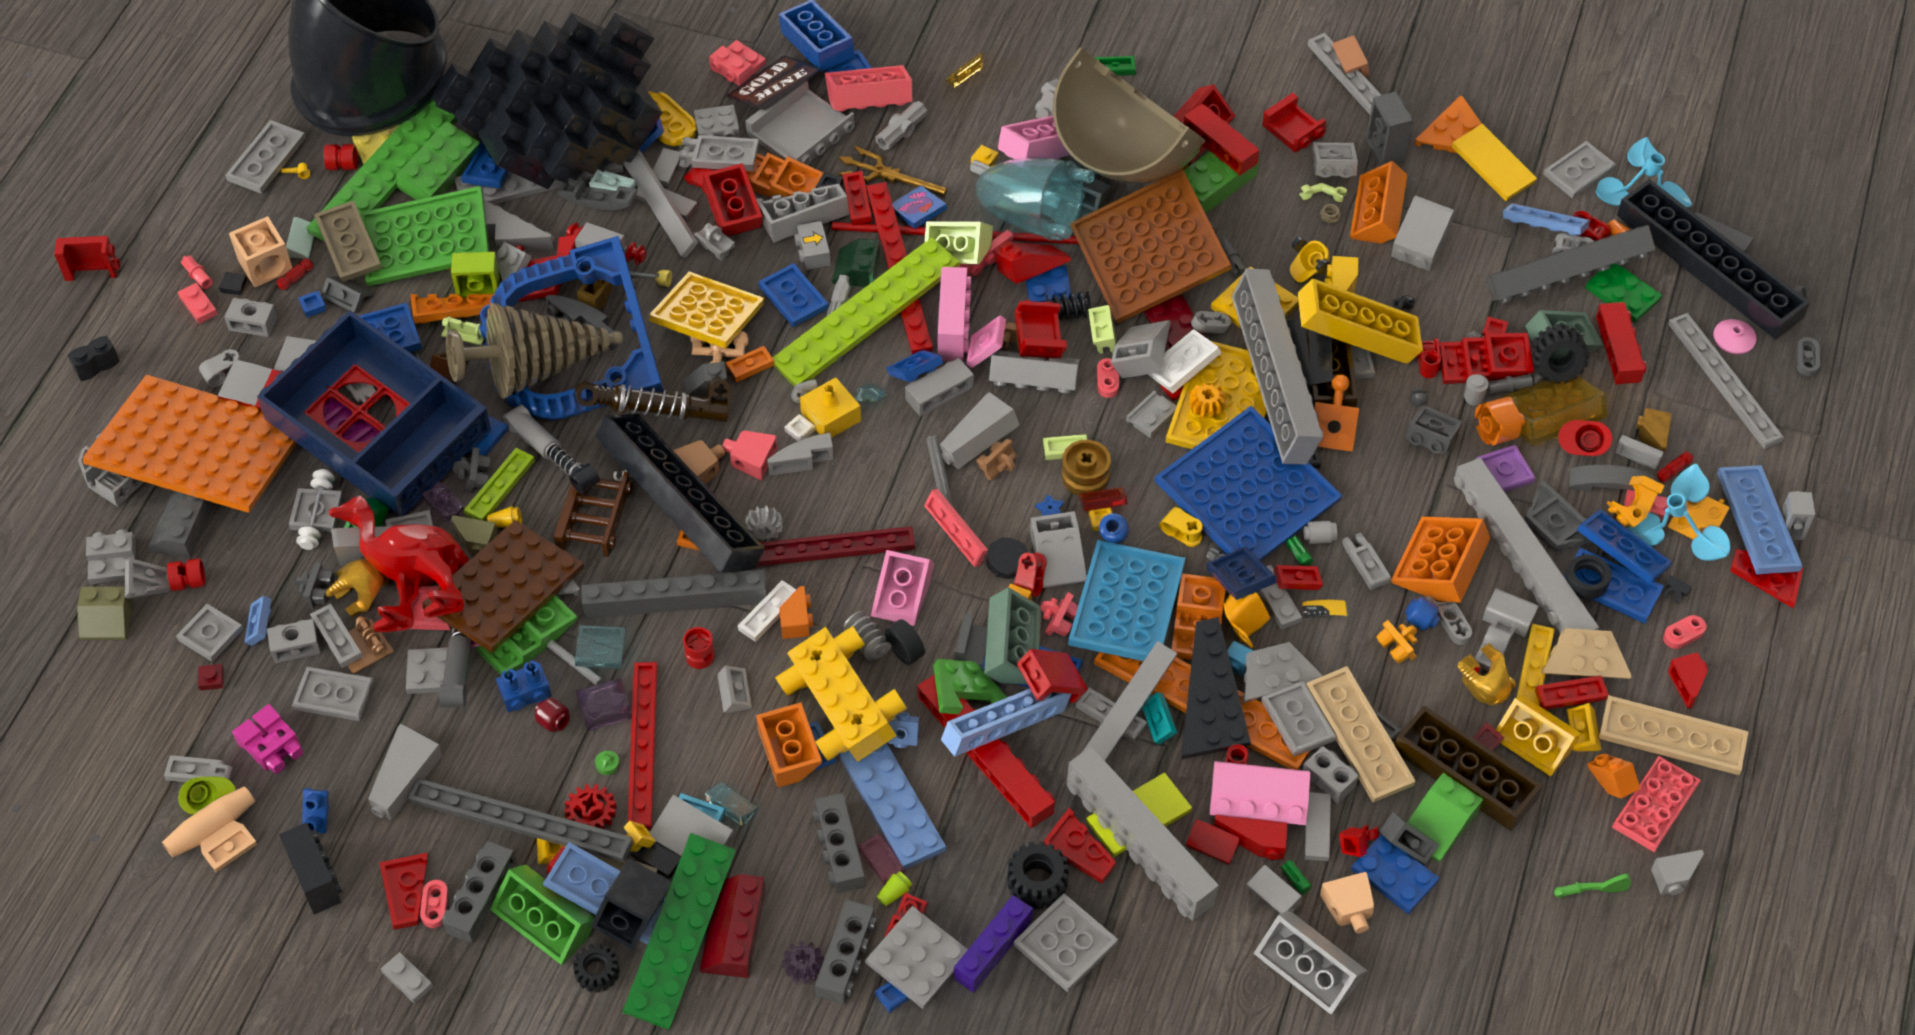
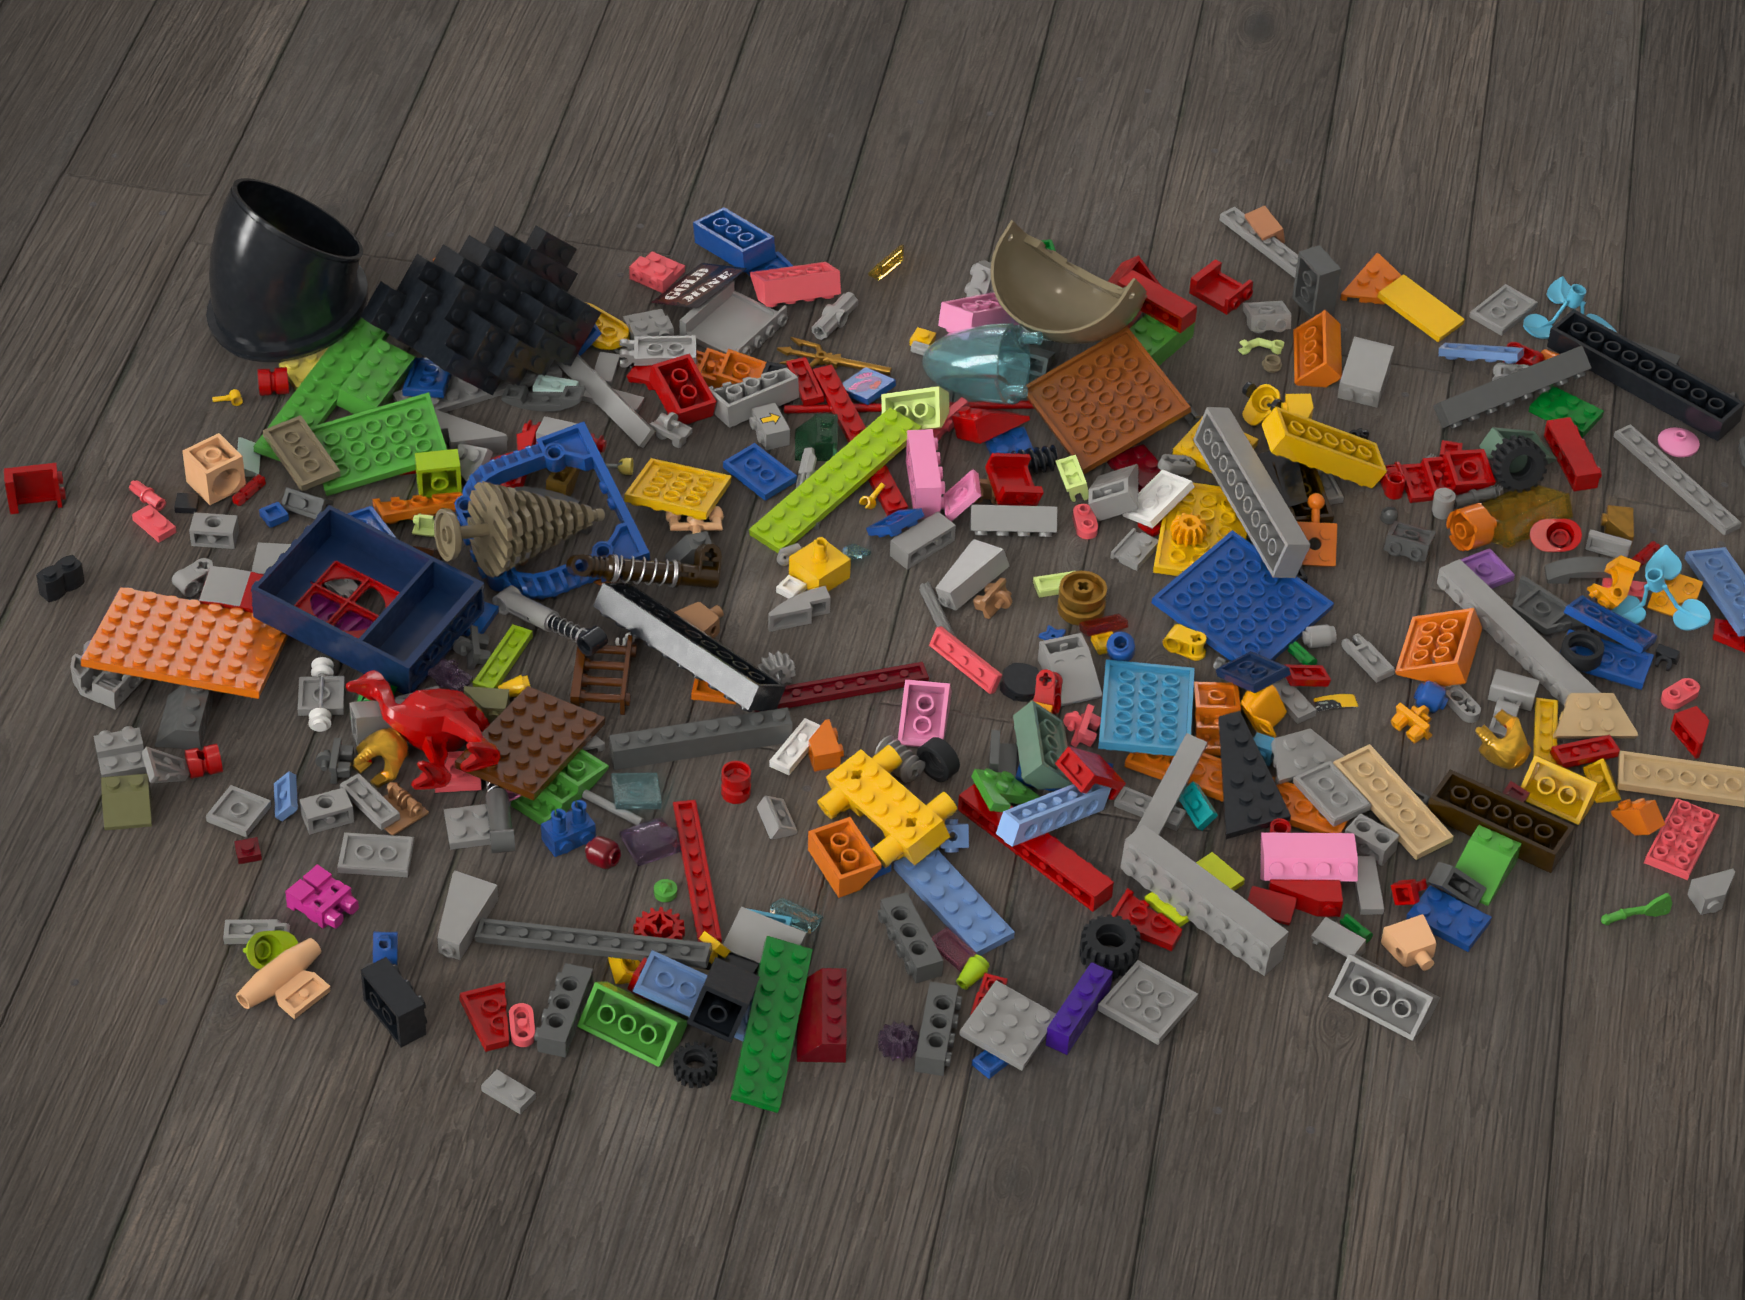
camera: 10 degrees left, 10 degrees down
light grey plate [225,120,306,194] -> none
coral torso [722,431,778,480] -> none
orange plate [726,346,774,383] -> none
none -> yellow hand [859,482,885,509]

